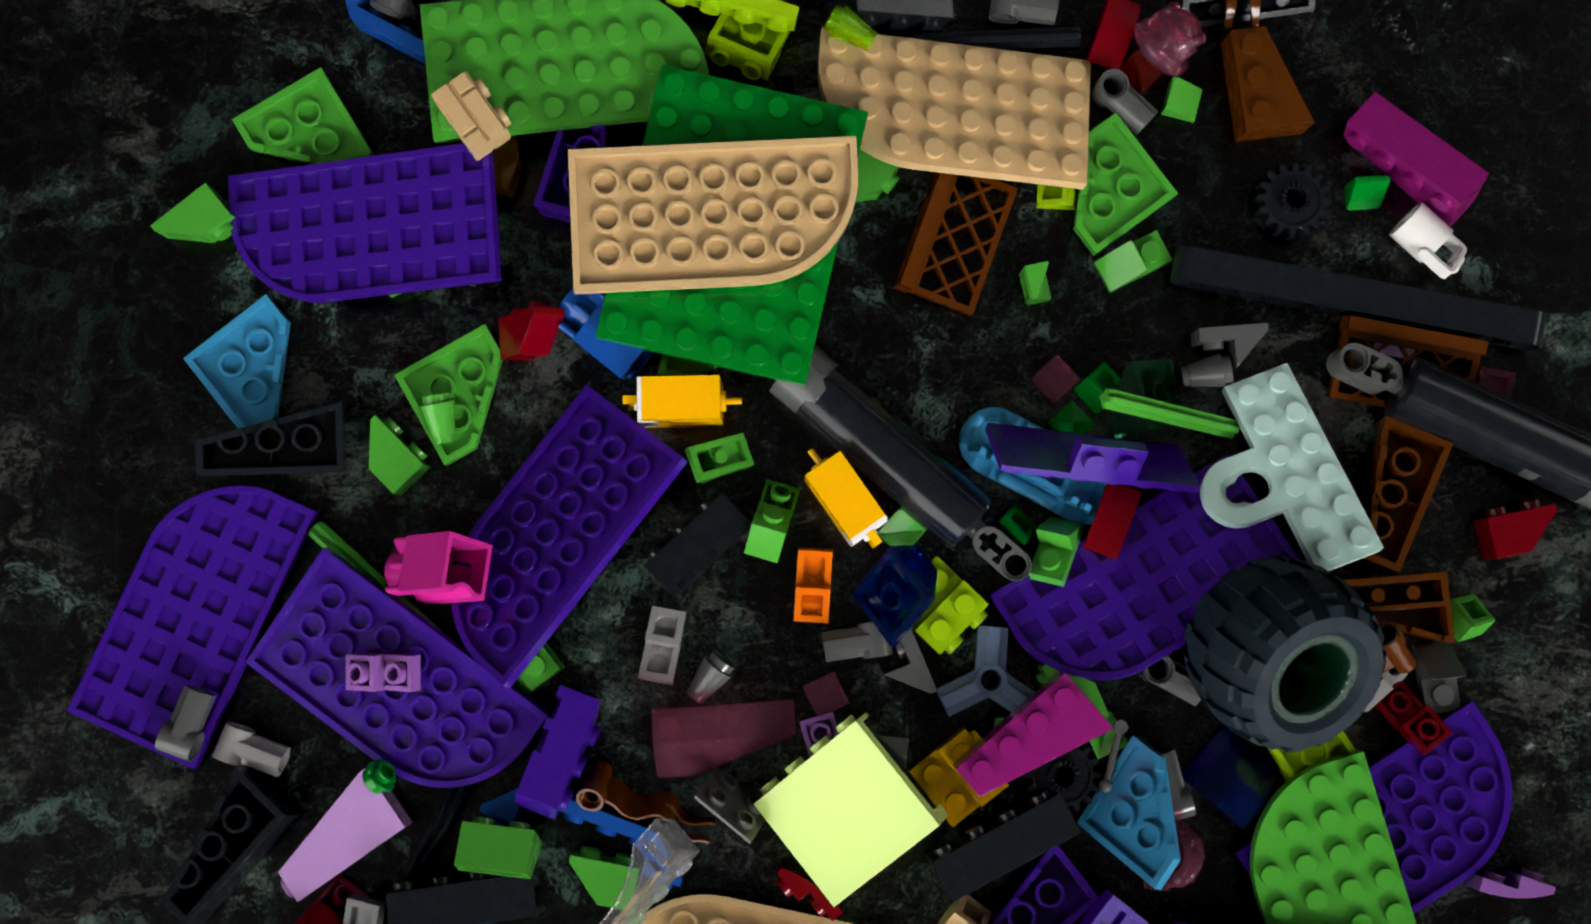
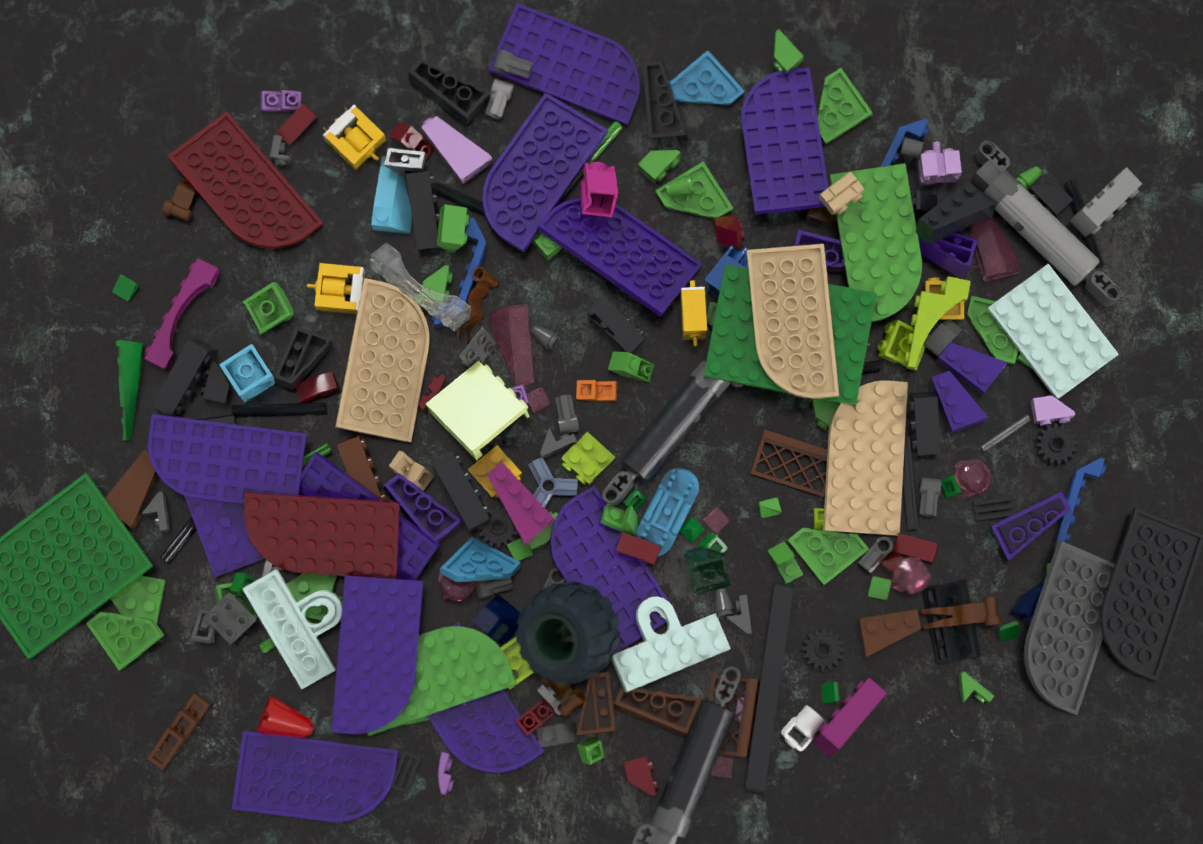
camera: 90 degrees right, 5 degrees down
medium lavender slope [346,653,421,692] -> none
green plate [362,759,396,794] -> none
dark purple wedge [515,685,601,820] -> none
light grey slope [638,606,686,685] -> none
bright green slope [685,433,754,484] -> none
yellow piece [804,448,888,549] -> none
clear neon green cone [823,4,877,51] -> none
clear blue slope [853,545,937,647] -> none
bright green slope [877,507,926,557] -> none
dark purple bracket [985,423,1200,493] -> none
bright green axle [1099,388,1240,439] -> none
dark grey hinge [1099,720,1128,793] -> none

